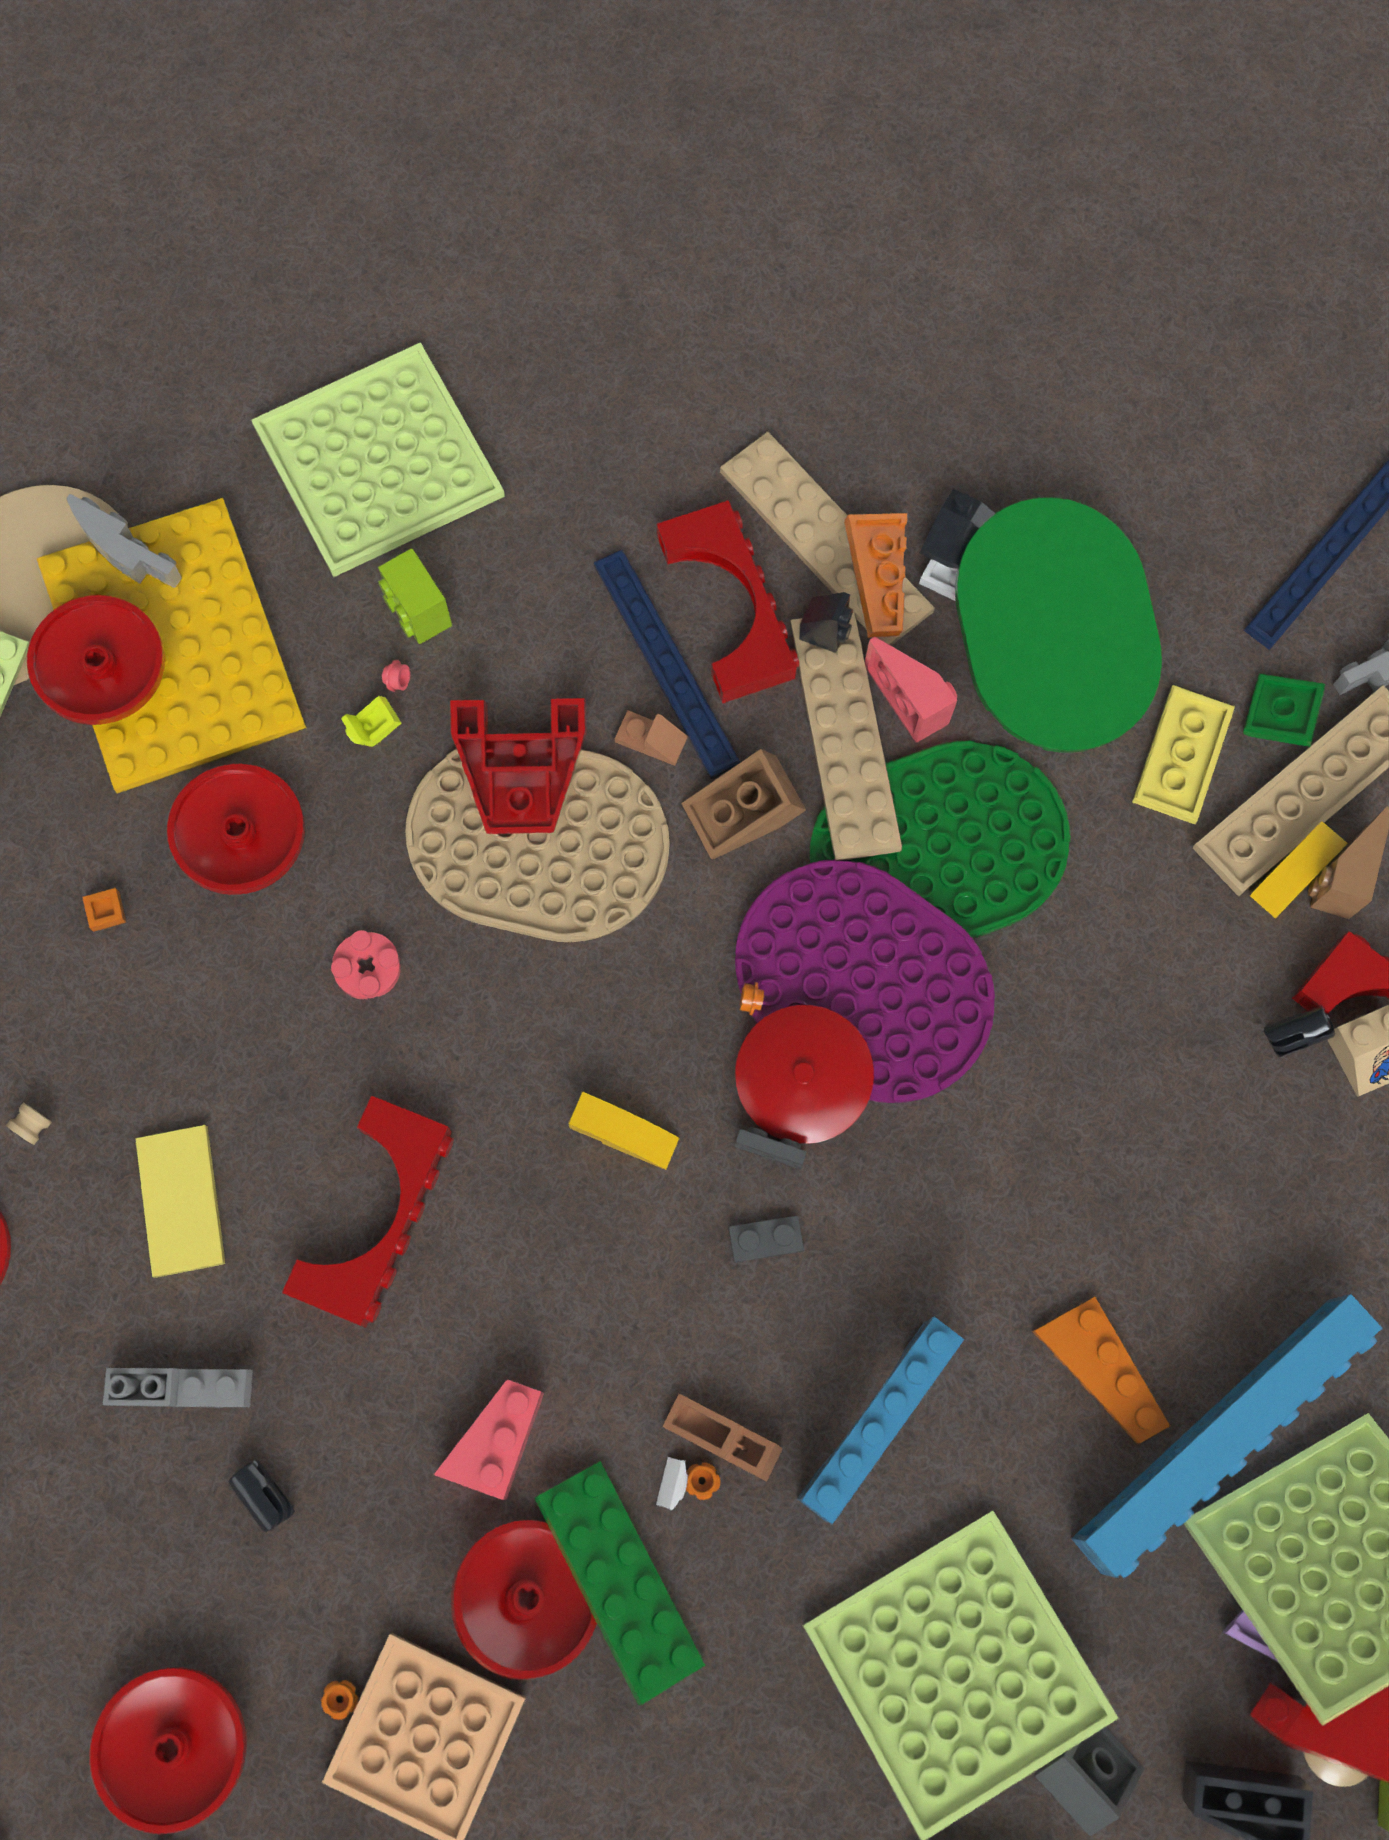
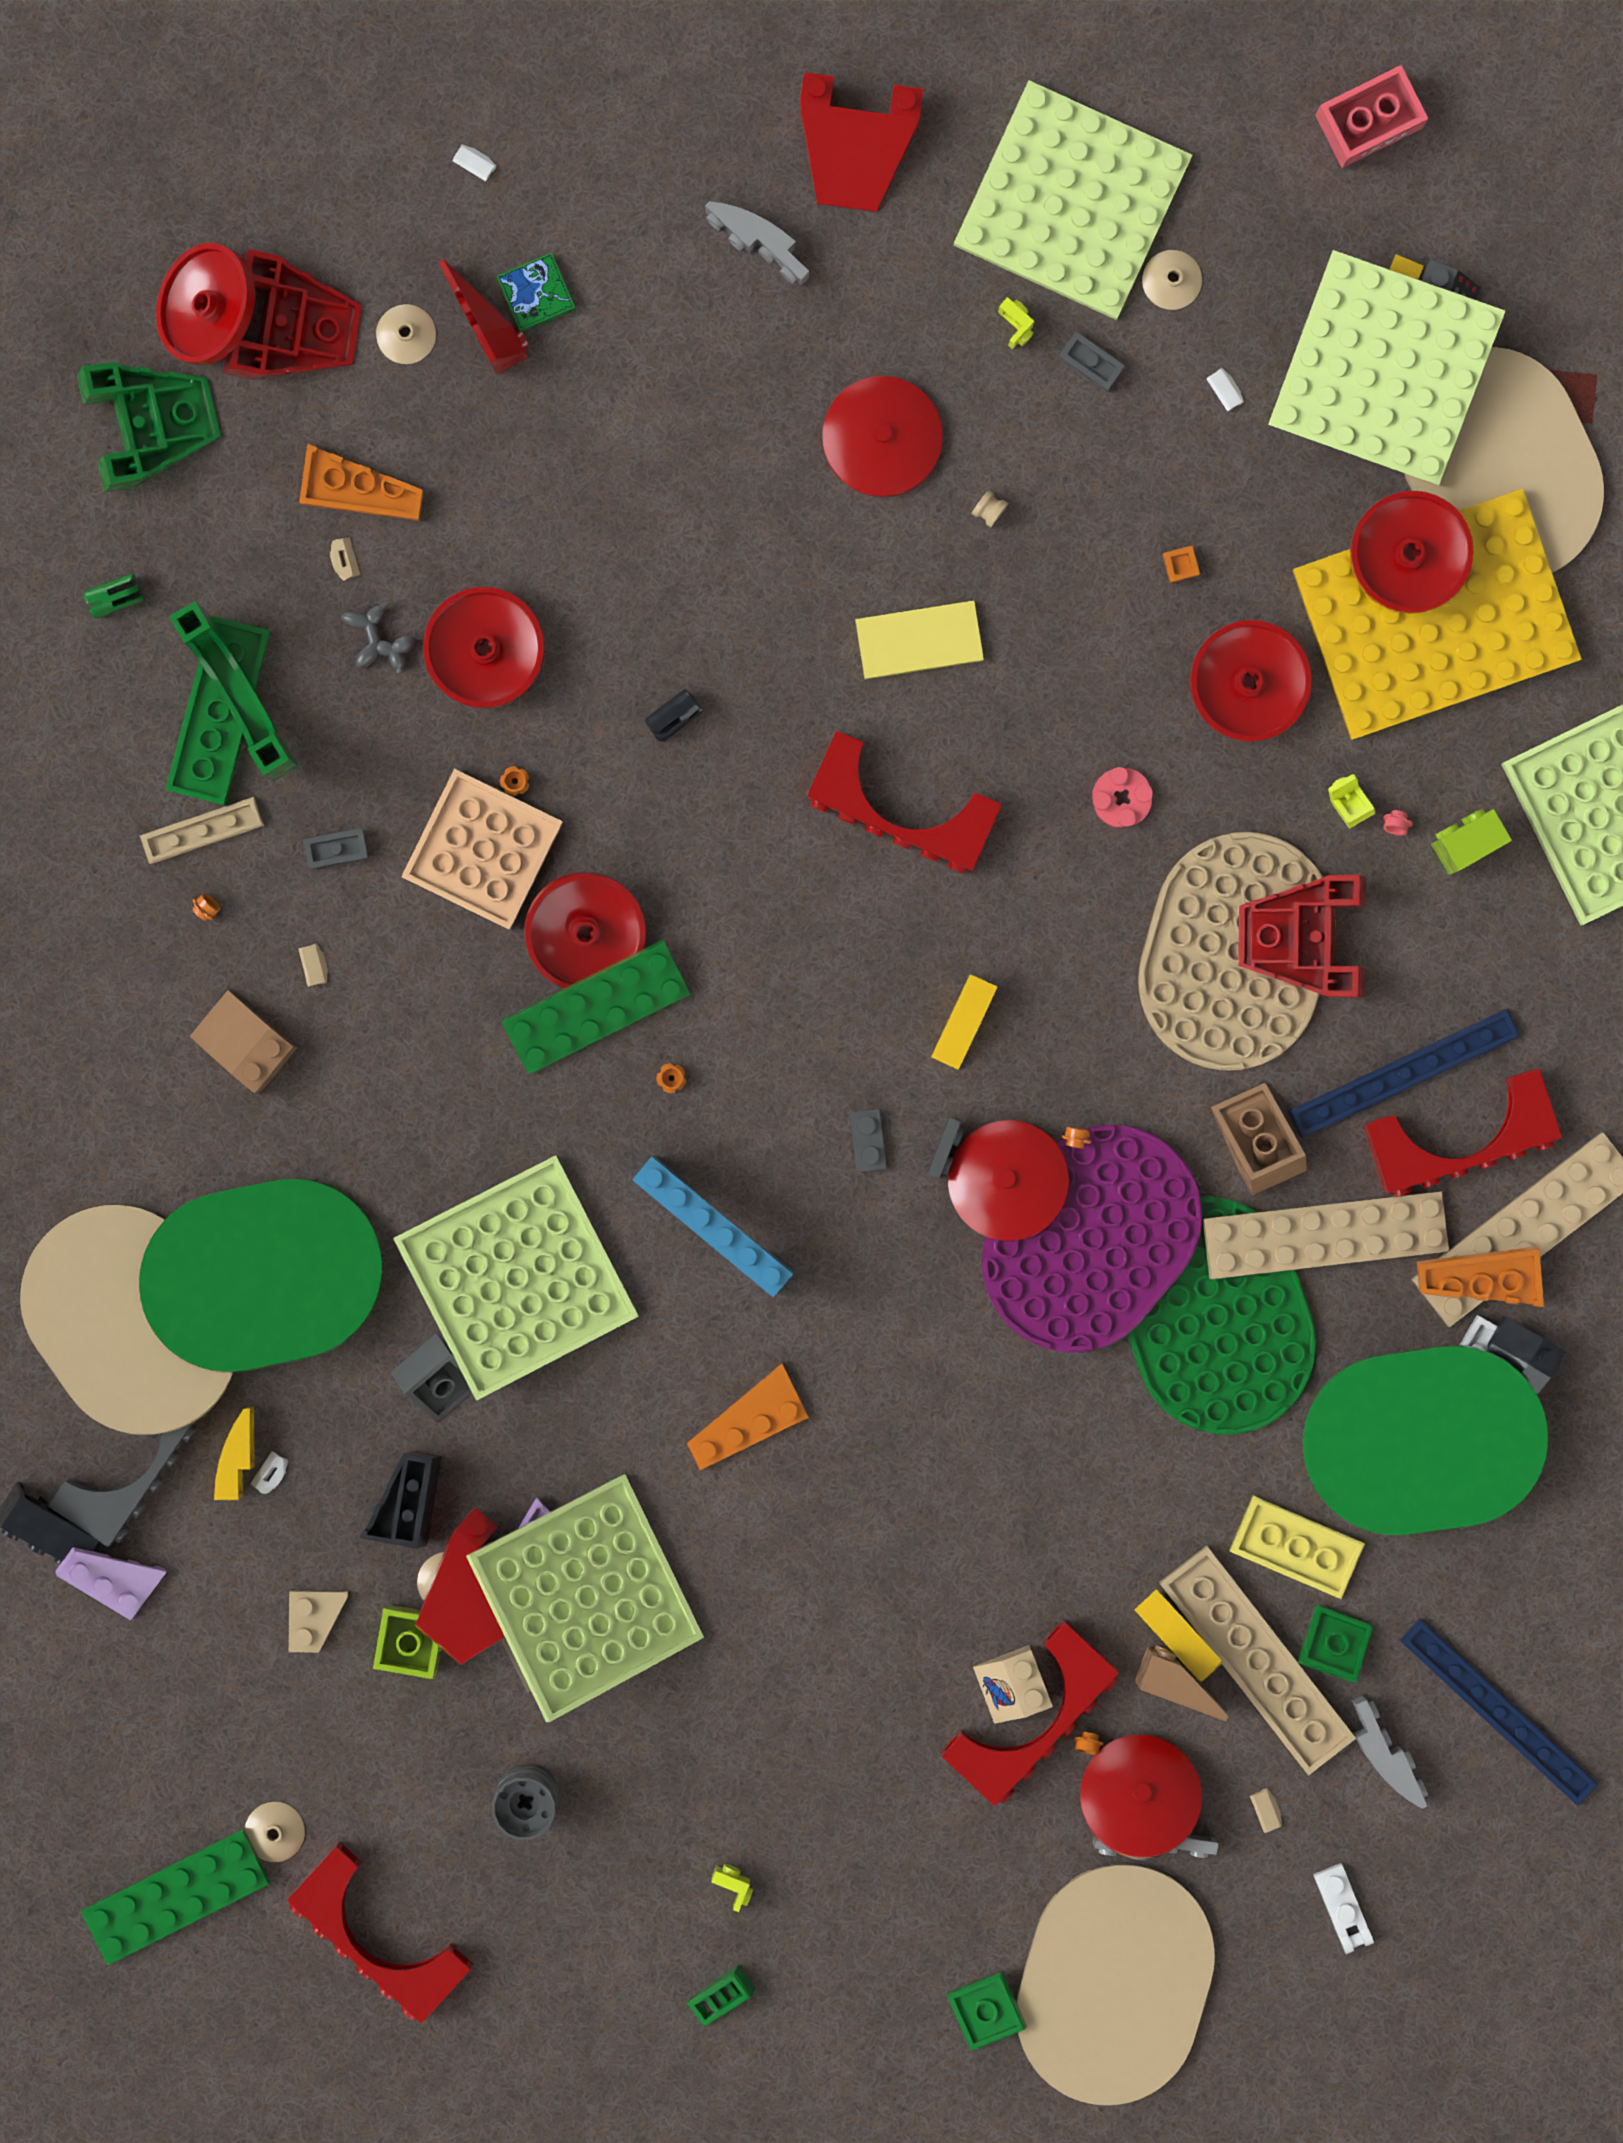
camera: 90 degrees right, 15 degrees up
light grey slope [66,494,182,588] -> none
light grey slope [103,1368,253,1408] -> none
coral wedge [434,1380,544,1500] -> none
nougat slope [615,710,688,766] -> none
white piece [656,1457,688,1510] -> none
nougat slope [662,1394,783,1482] -> none
black slope [799,592,853,653] -> none
coral slope [865,637,957,743] -> none
dark azure brick [1071,1294,1382,1578] -> none
black arm [1263,1005,1335,1057] -> none

